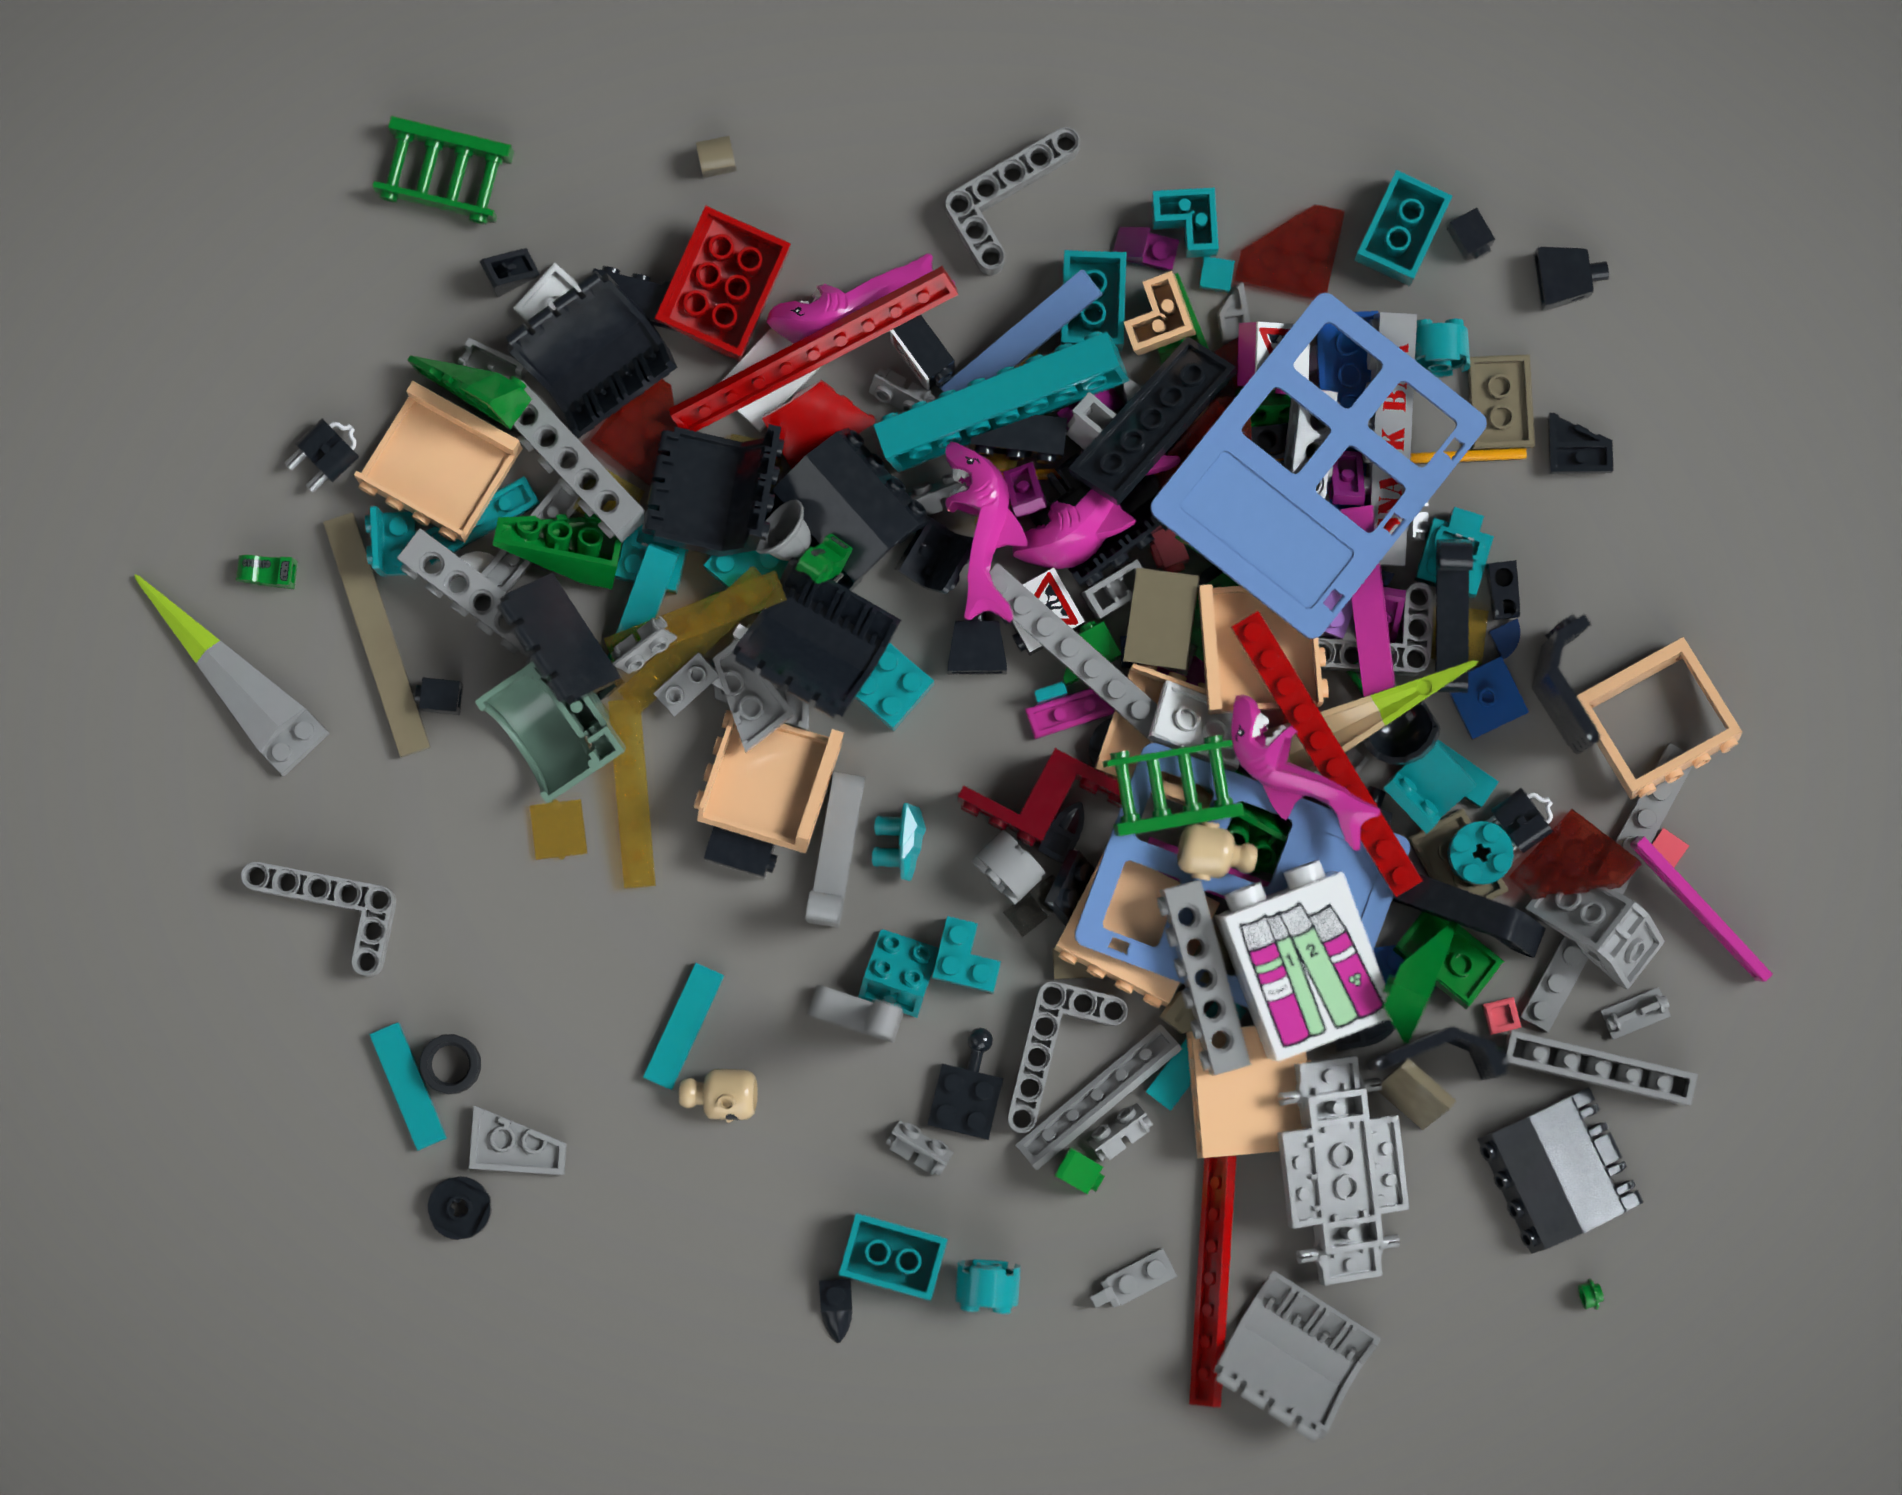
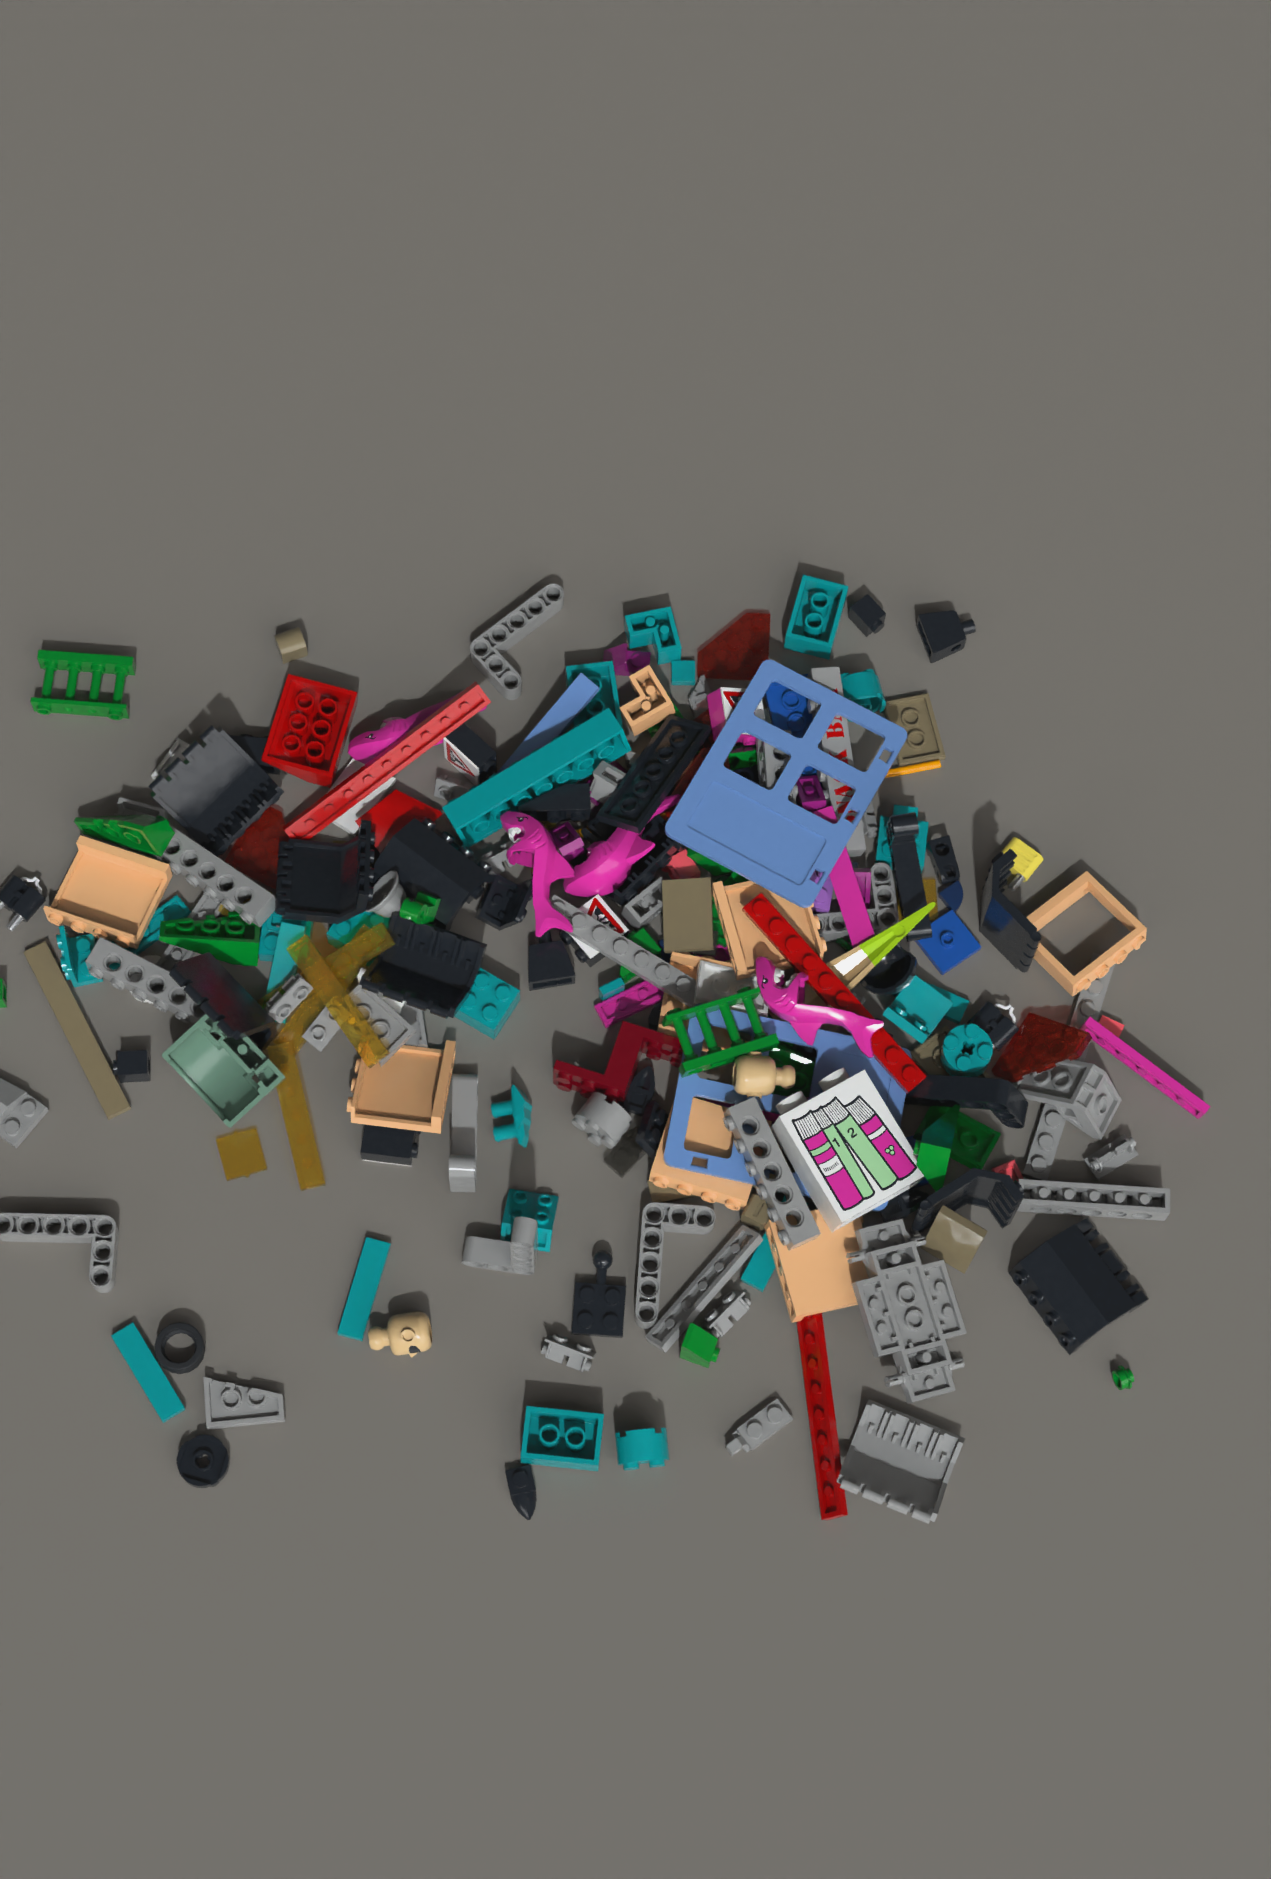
camera: 15 degrees left, 15 degrees down
black slope [480,248,540,297] -> none
teal brick [932,916,1001,994] -> none
black wing [1548,413,1614,474] -> none
none -> clear yellow tile [286,934,390,1068]
none -> light yellow piece [1001,837,1044,891]

